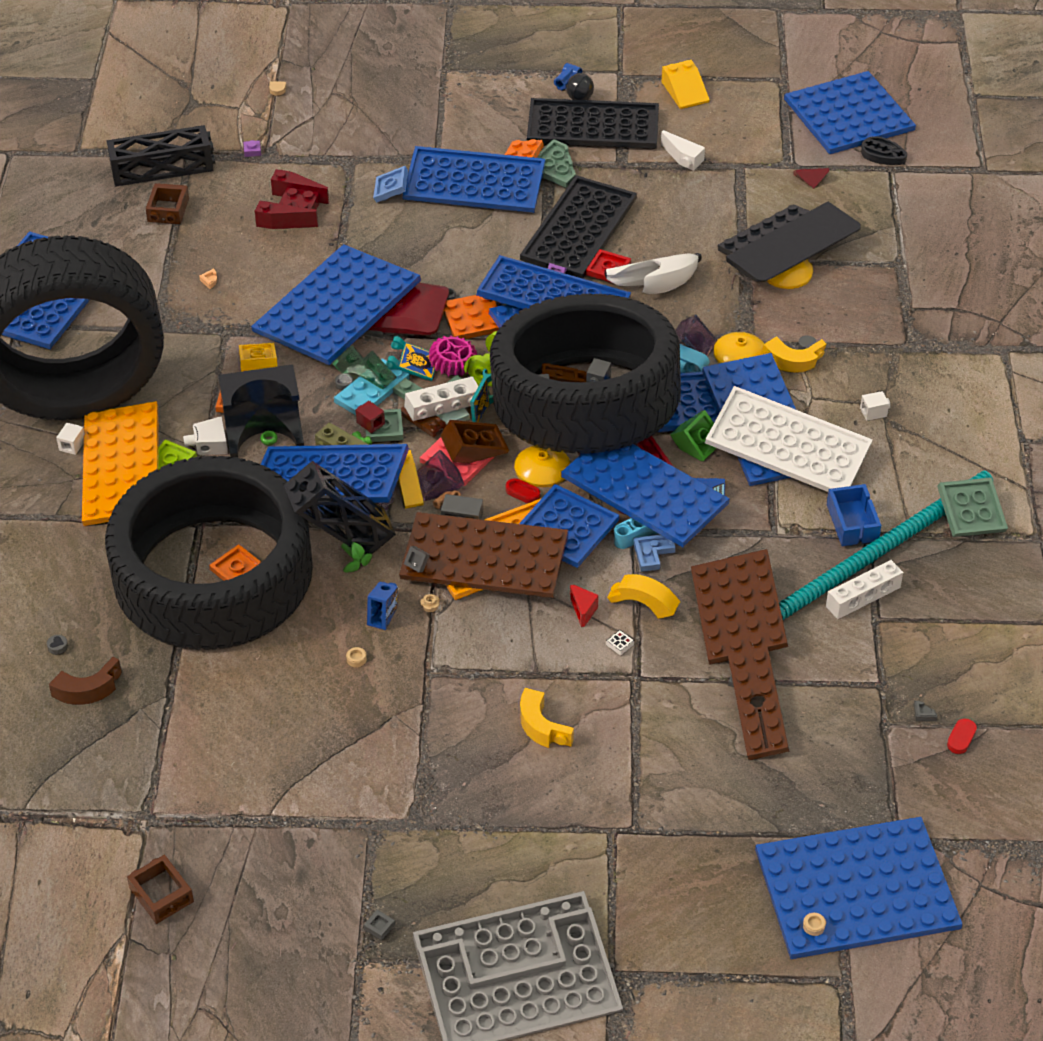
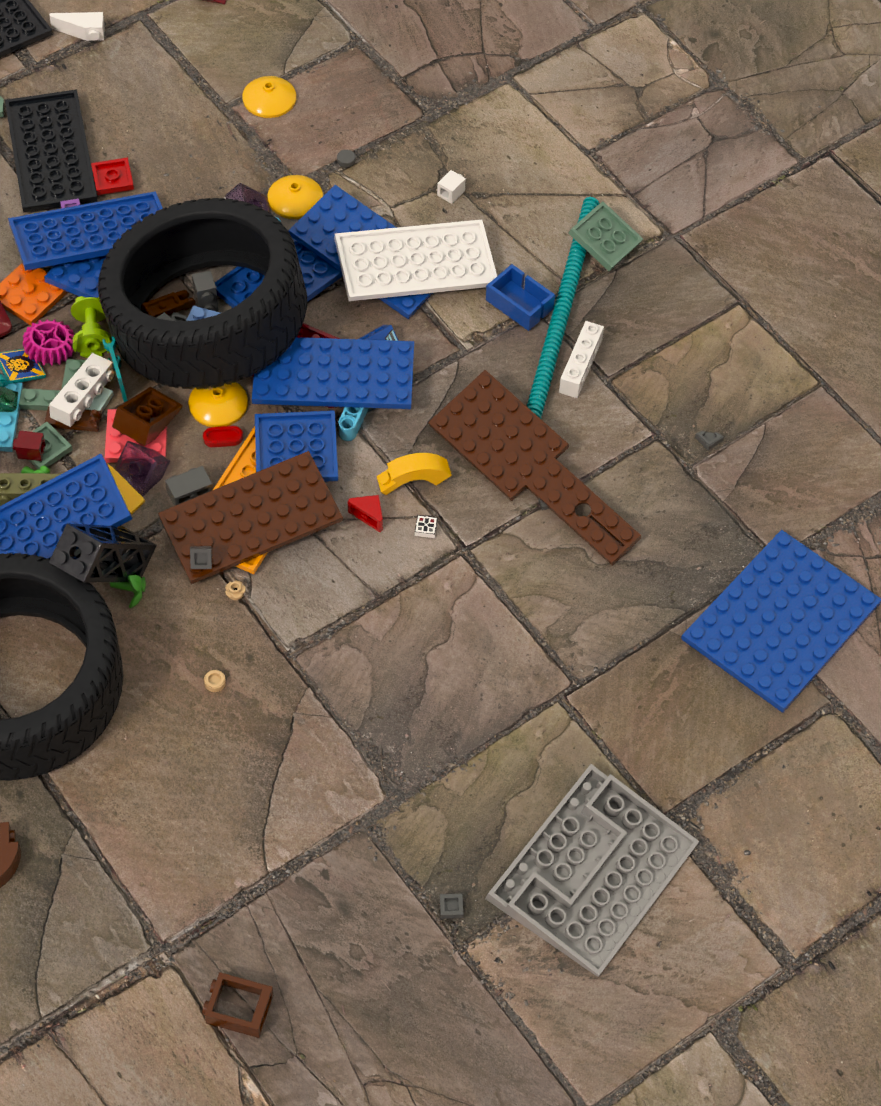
camera: 40 degrees left, 10 degrees up
orange plate [209,544,261,581] -> none
blue torso [367,582,399,630] -> none
medium nougat arm [433,490,461,509] -> none
yellow arch [520,688,574,748] -> none
white piece [604,253,702,294] -> none
medium blue plate [633,535,675,572] -> none
bright green slope [670,410,716,461] -> none
black slope [717,201,861,282] -> none
yellow arch [760,336,826,373] -> none
tan tile [803,913,826,936] -> none
red tile [947,719,977,754] -> none

